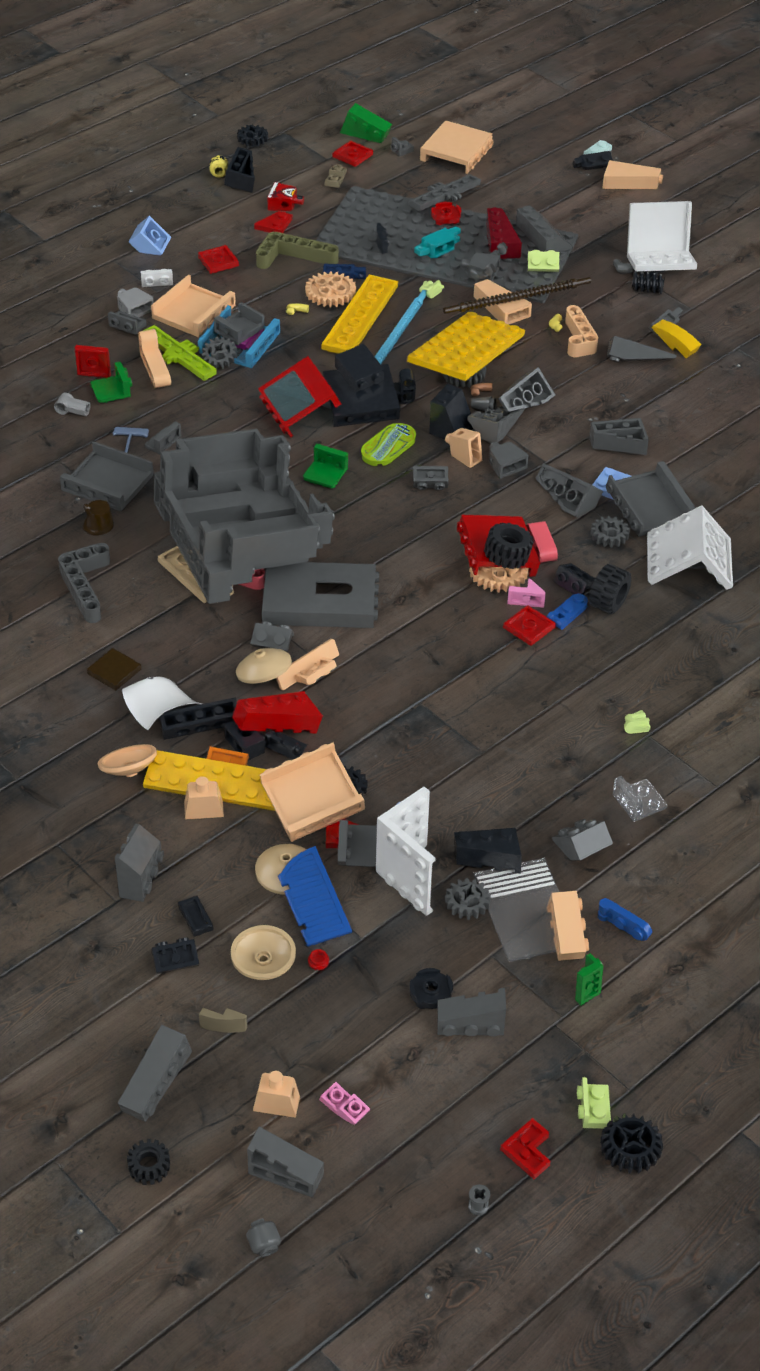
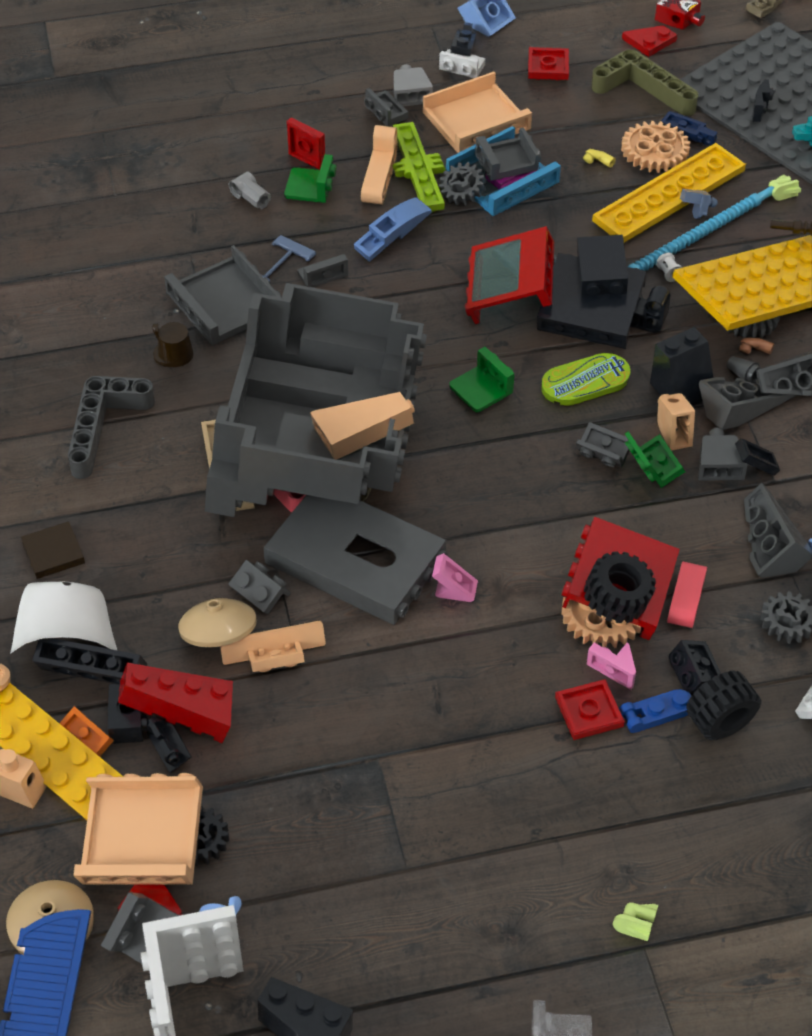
camera: 30 degrees right, 5 degrees up
none -> light nougat slope [310,392,415,460]
none -> medium blue slope [354,197,432,262]
none -> bright pink slope [432,553,478,602]
none -> black hinge [451,22,476,56]
none -> green bracket [625,431,686,488]
none -> white bush [656,252,682,282]
none -> sand blue piece [680,188,718,219]
none -> black tile [735,438,780,476]

